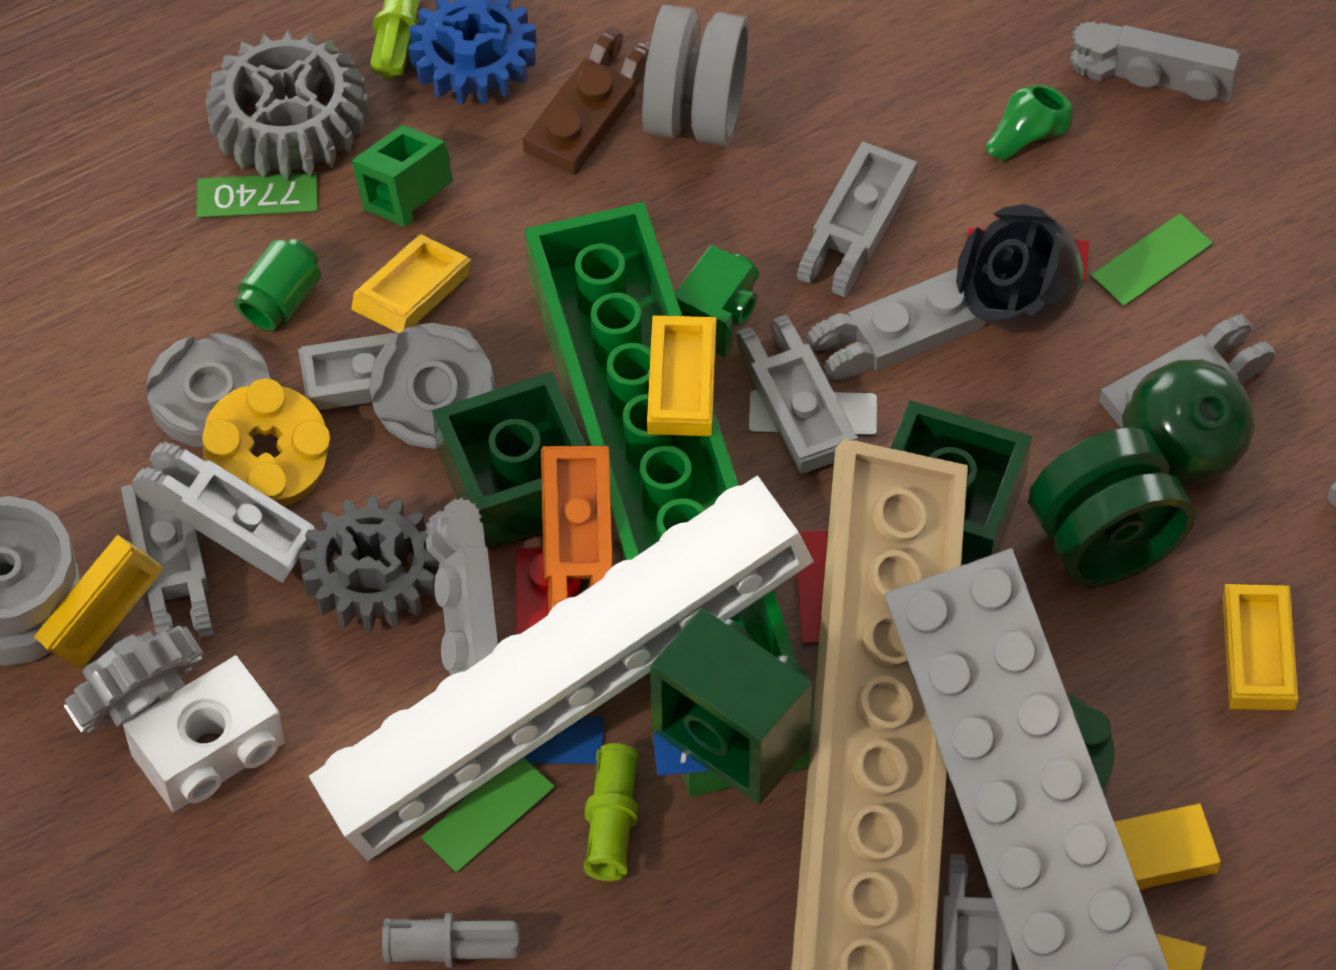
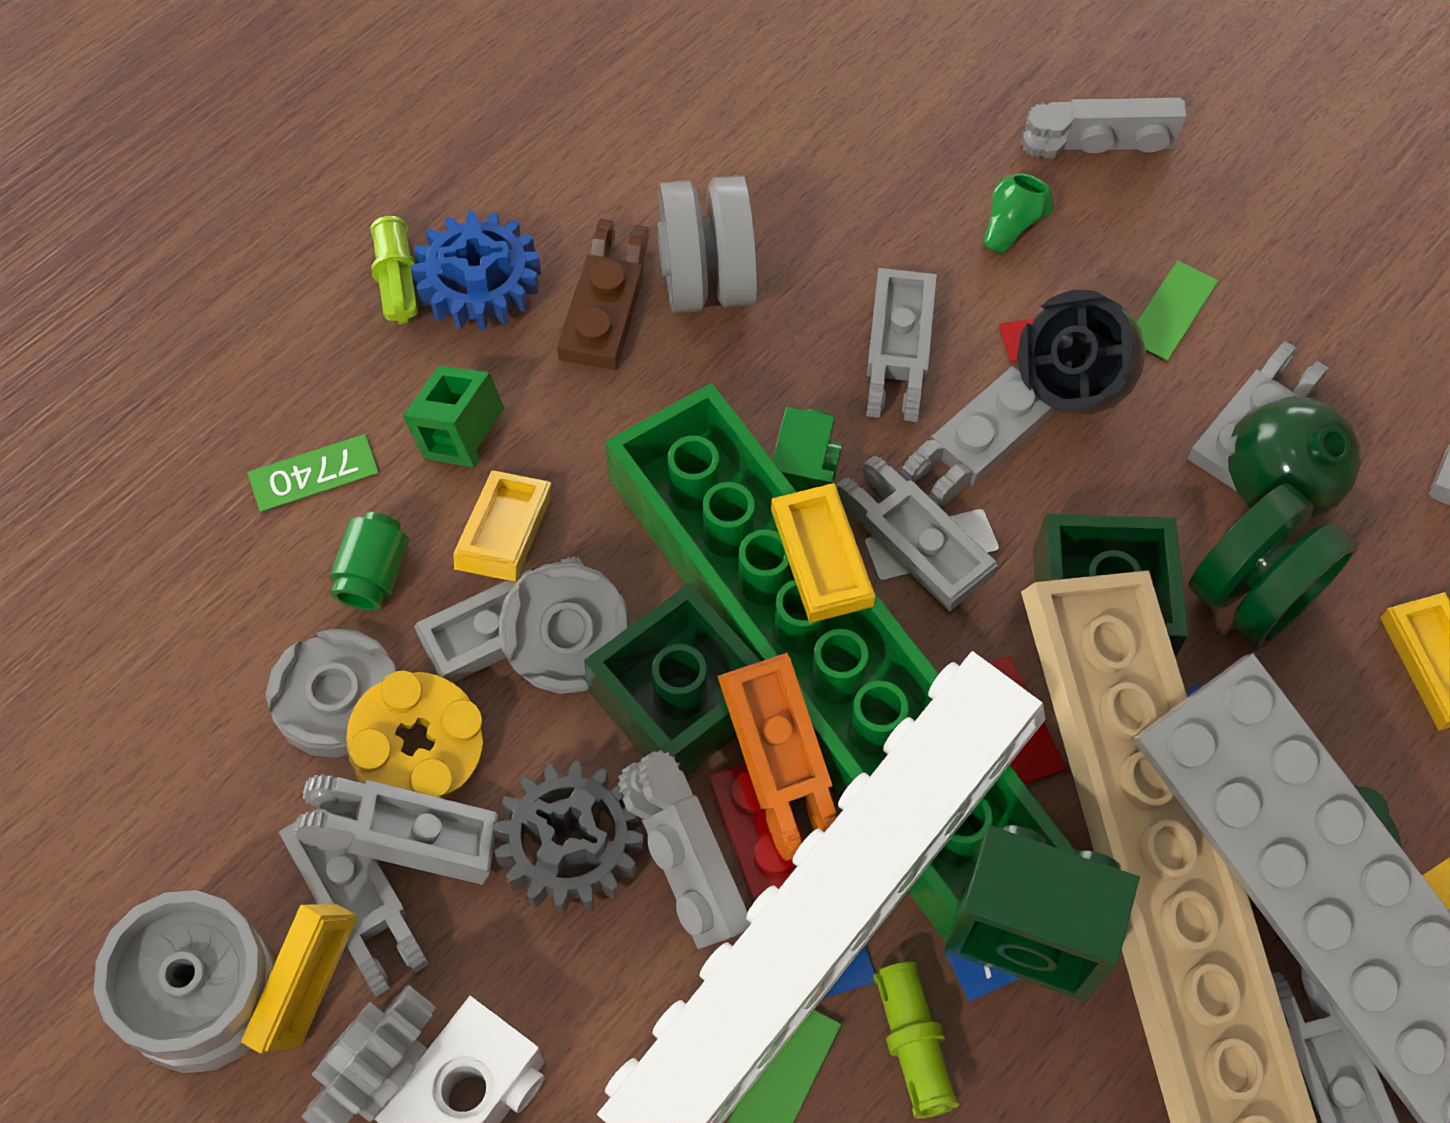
camera: 20 degrees left, 5 degrees up
light grey gear [205,29,368,181] -> none

